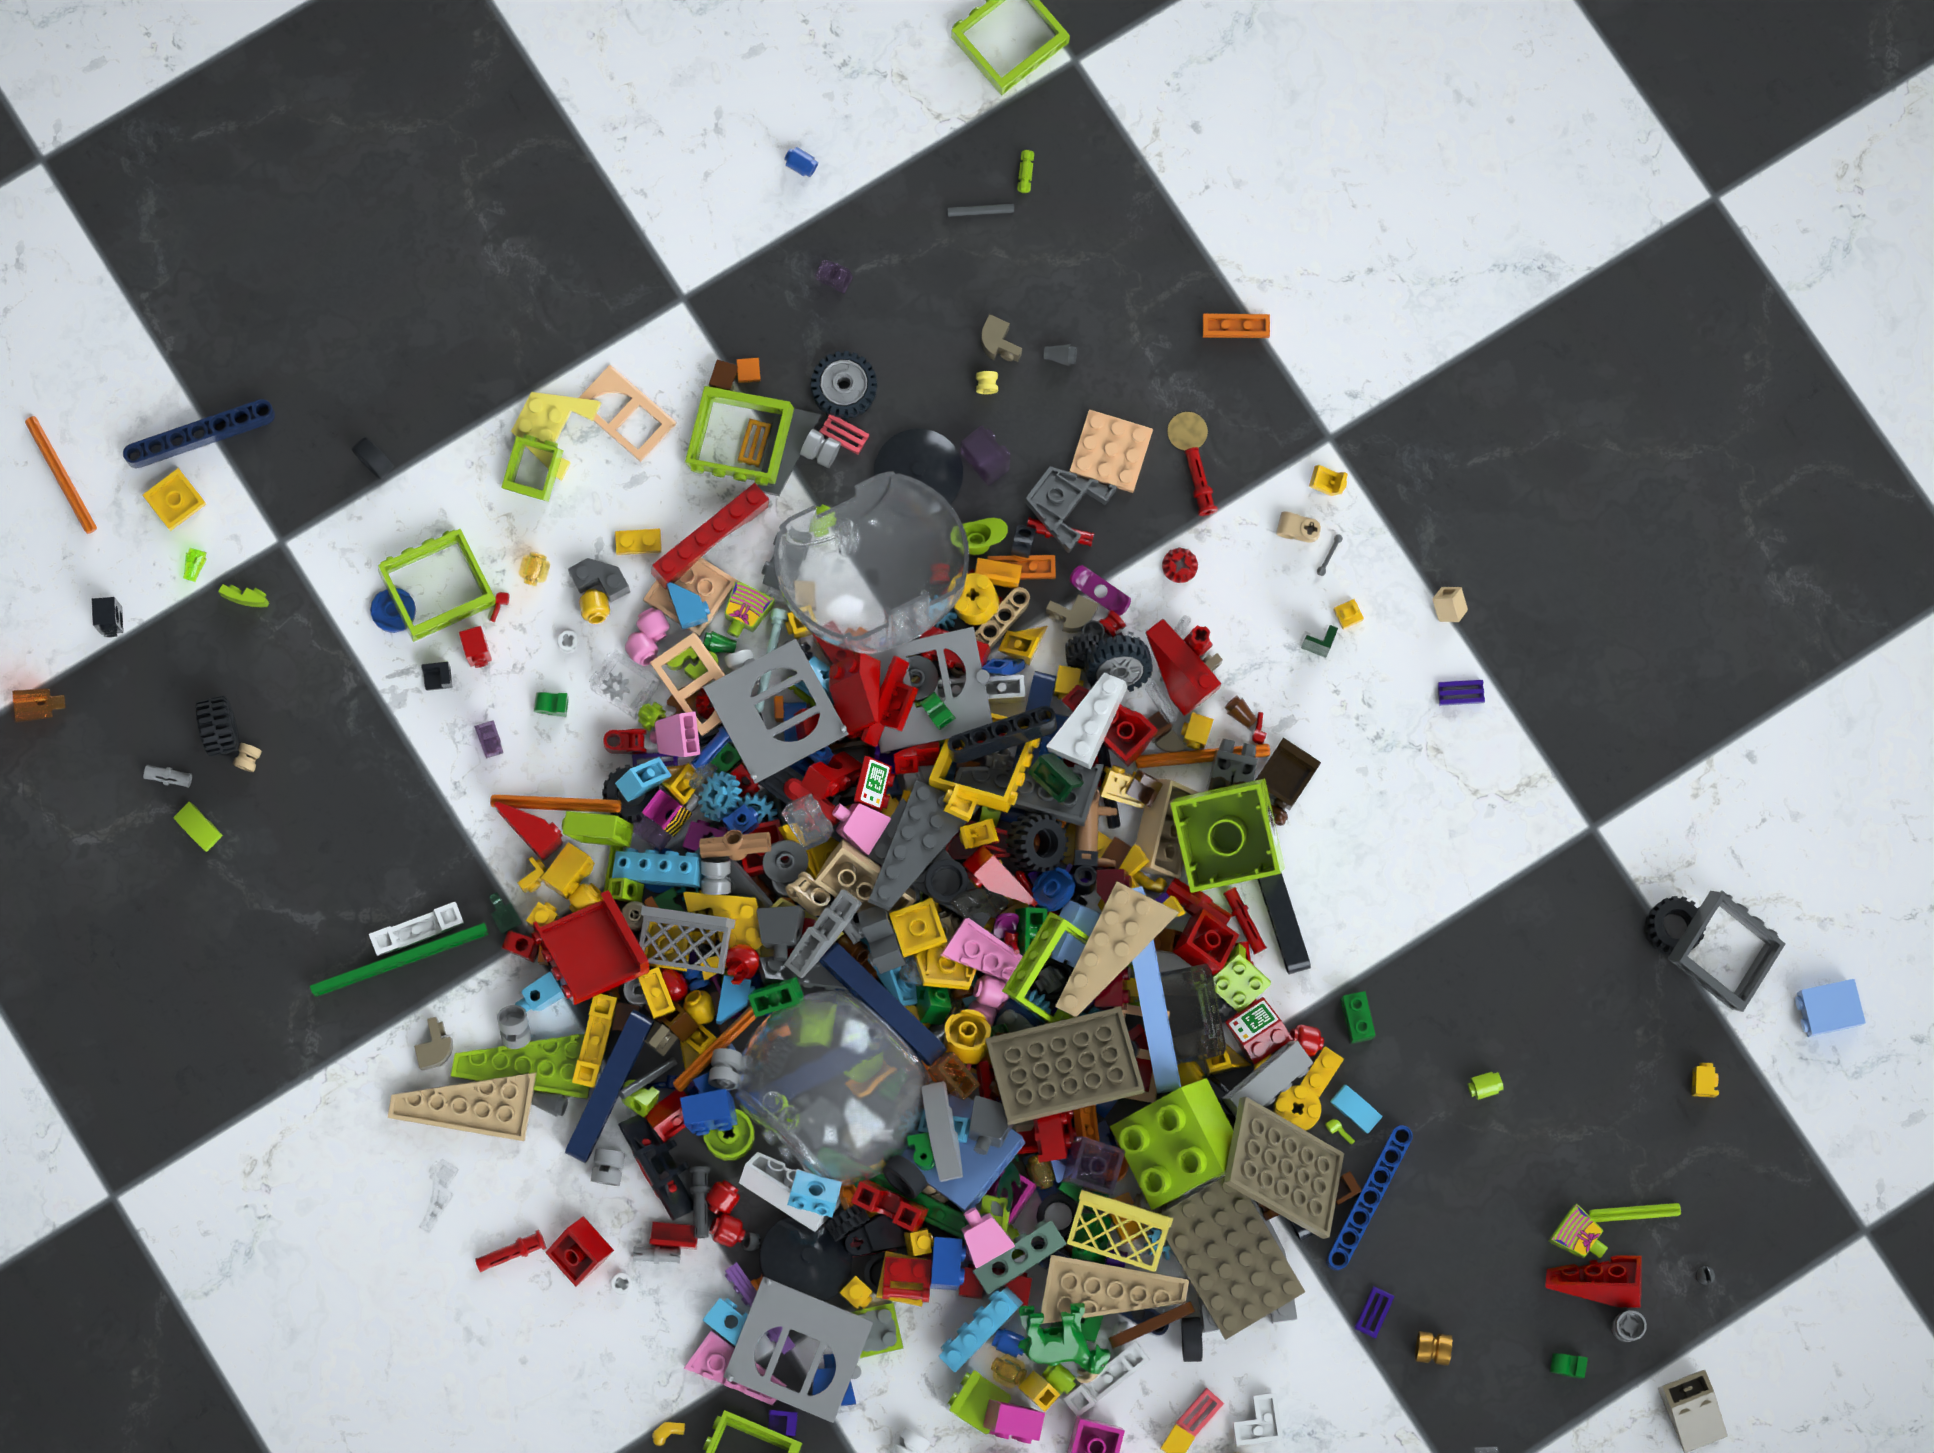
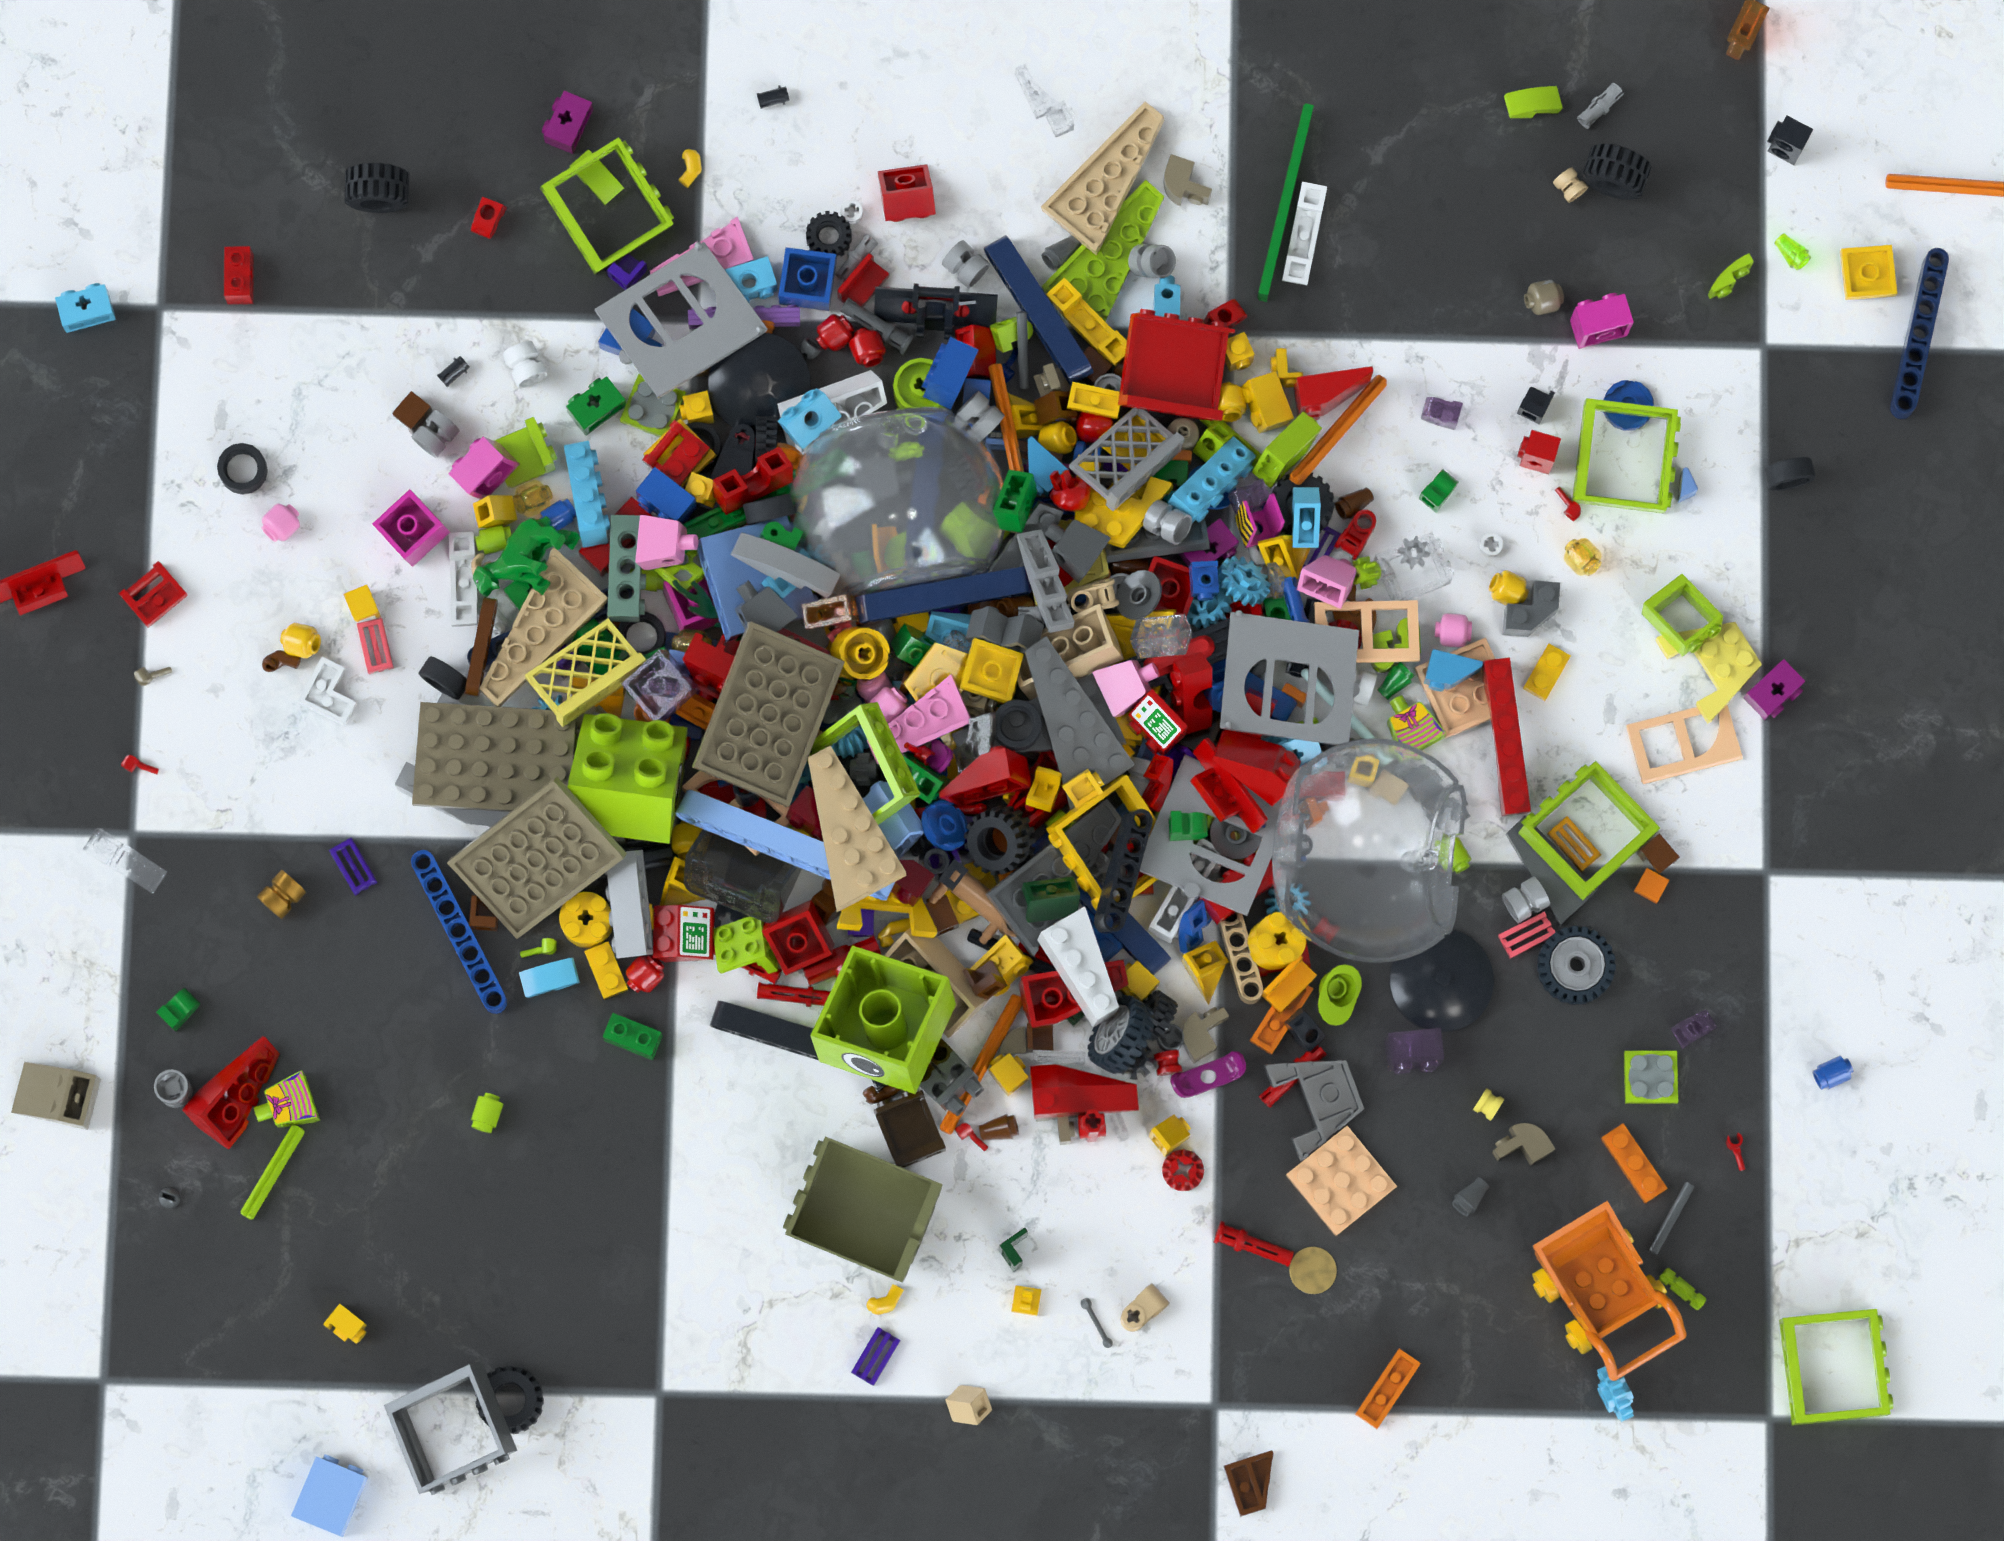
camera: 125 degrees right, 0 degrees up
red pin [475,1229,547,1273] -> none
clear green plate [489,892,522,935] -> none
bright pink head [625,632,658,666] -> none
medium nougat piece [699,830,772,861] -> none
yellow bracket [1309,465,1348,496] -> none
none -> green brick [566,376,626,436]
none -> black pin [756,85,790,109]
none -> blue brick [778,247,837,311]
none -> olive cylinder [783,1136,943,1283]
none -> black tyre [806,211,852,259]
none -> yellow arm [866,1284,904,1315]
none -> yellow slope [1149,1114,1191,1157]
none -> reddish brown wing [1223,1450,1273,1517]
none -> reddish brown cone [1335,487,1374,520]
none -> dark tan head [1524,280,1564,315]
none -> orange piece [1532,1201,1687,1381]
none -> dark pink brick [1570,293,1634,349]
none -> medium azure gear [1597,1366,1634,1422]
none -> orange plate [1601,1123,1668,1204]
none -> light grey piece [1624,1051,1678,1104]
none -> medium blue slope [1678,467,1698,503]
none -> red hand [1726,1133,1746,1171]
none -> magenta brick [1743,659,1805,721]

